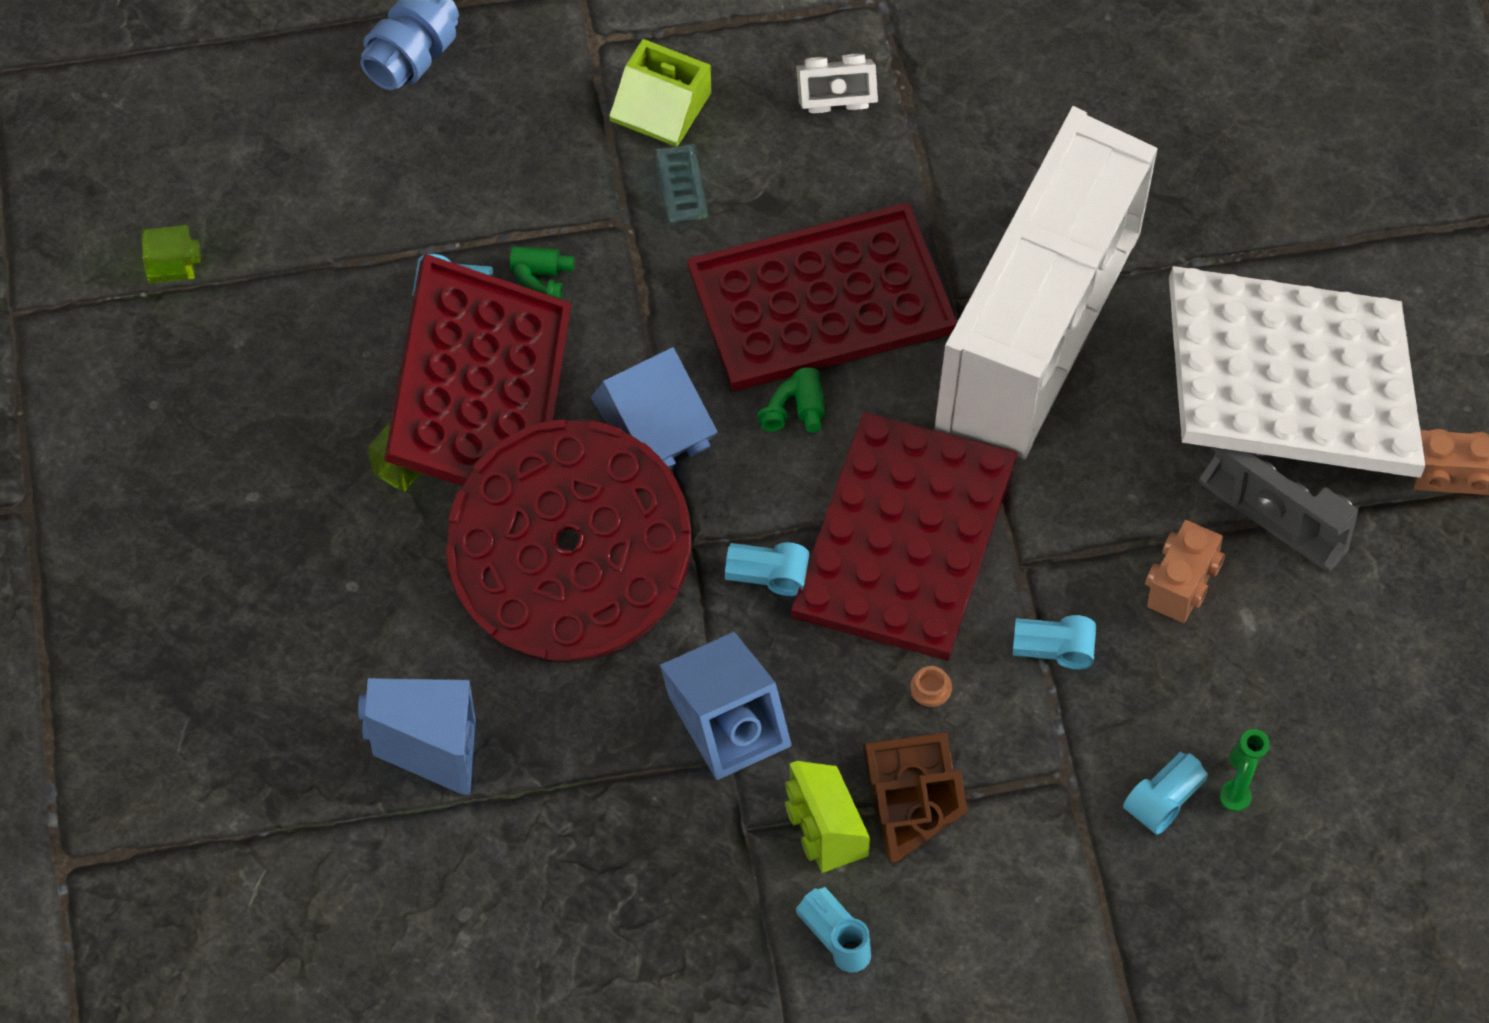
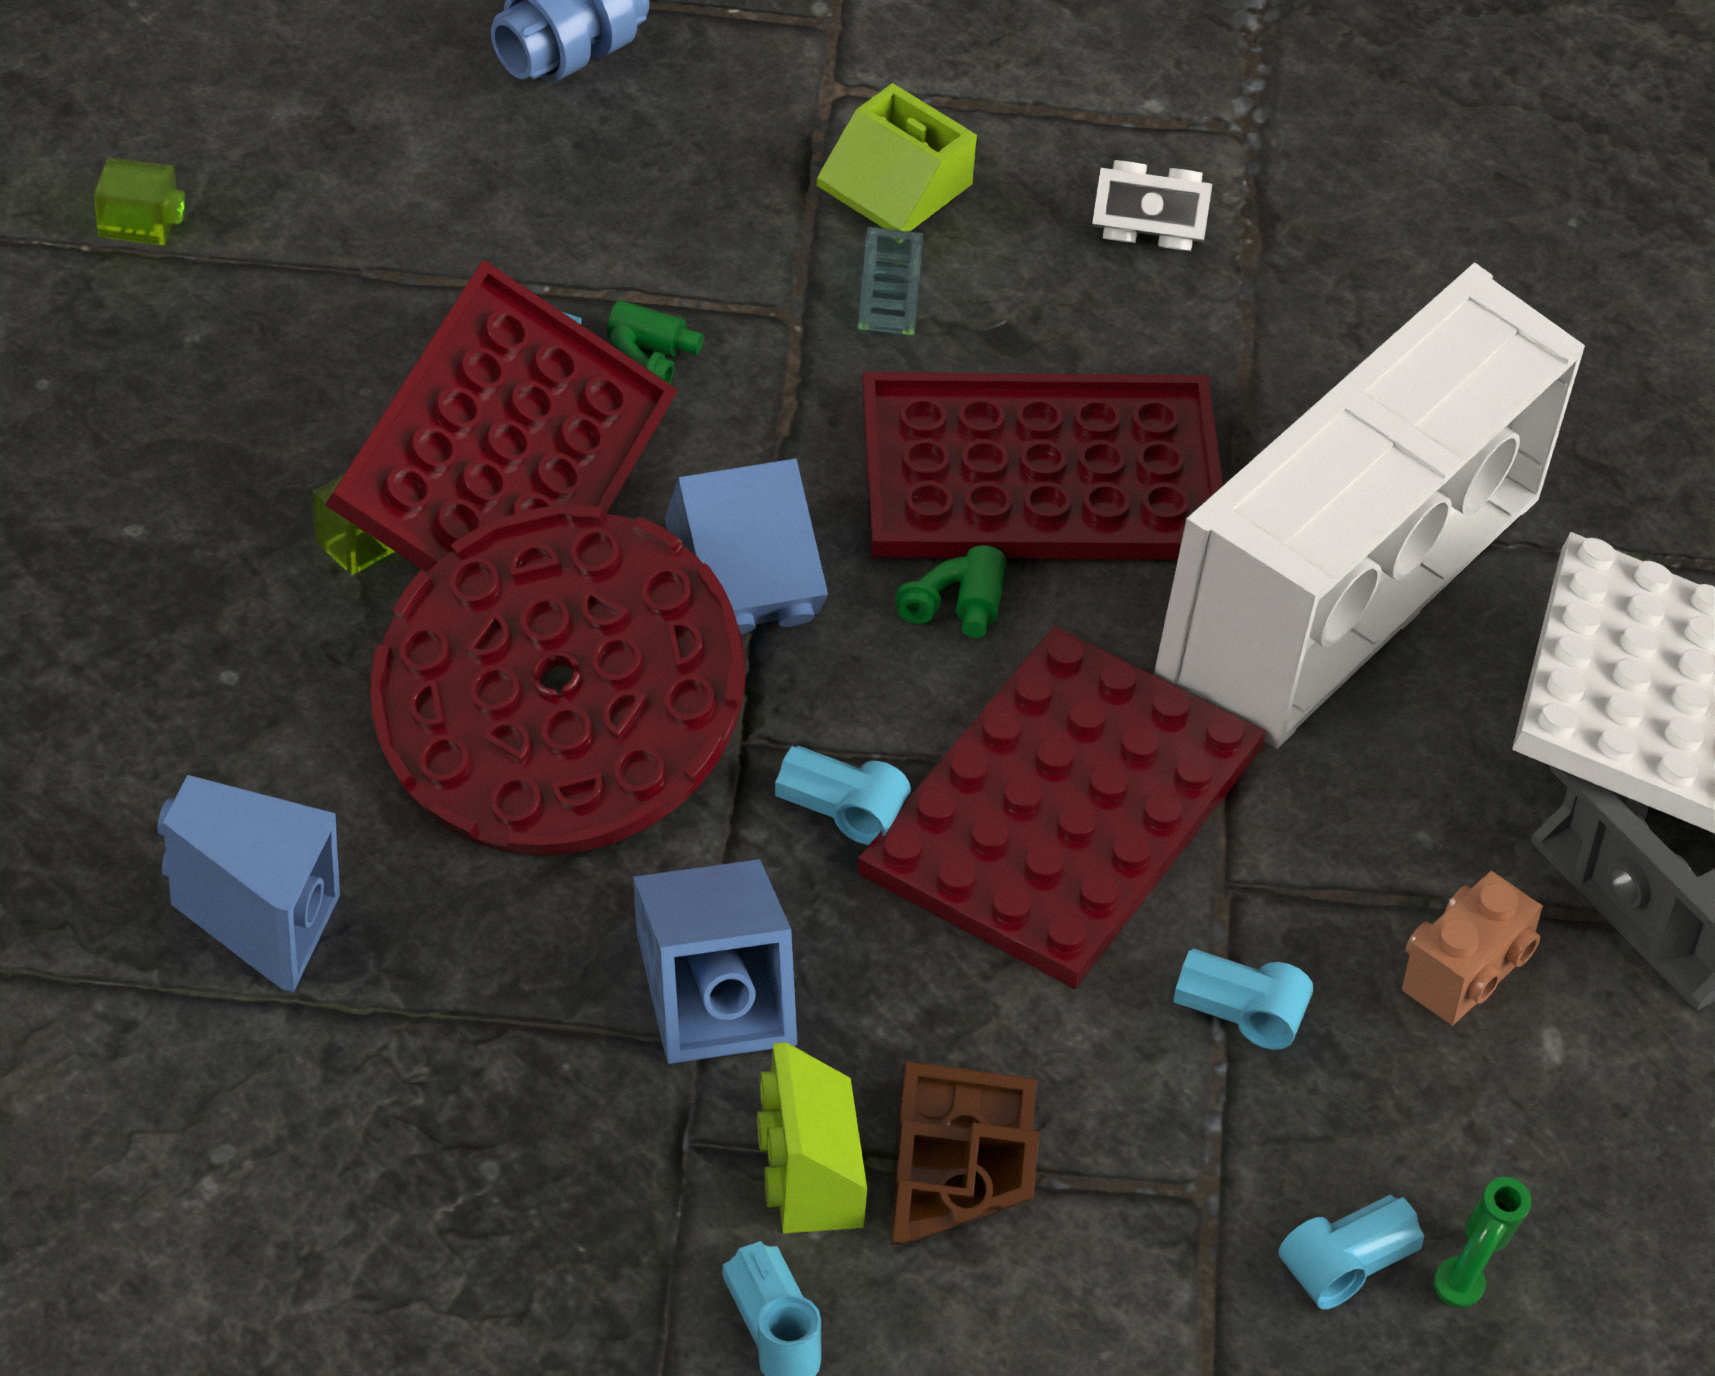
camera: 10 degrees right, 10 degrees down
nougat plate [910,666,952,707] -> none

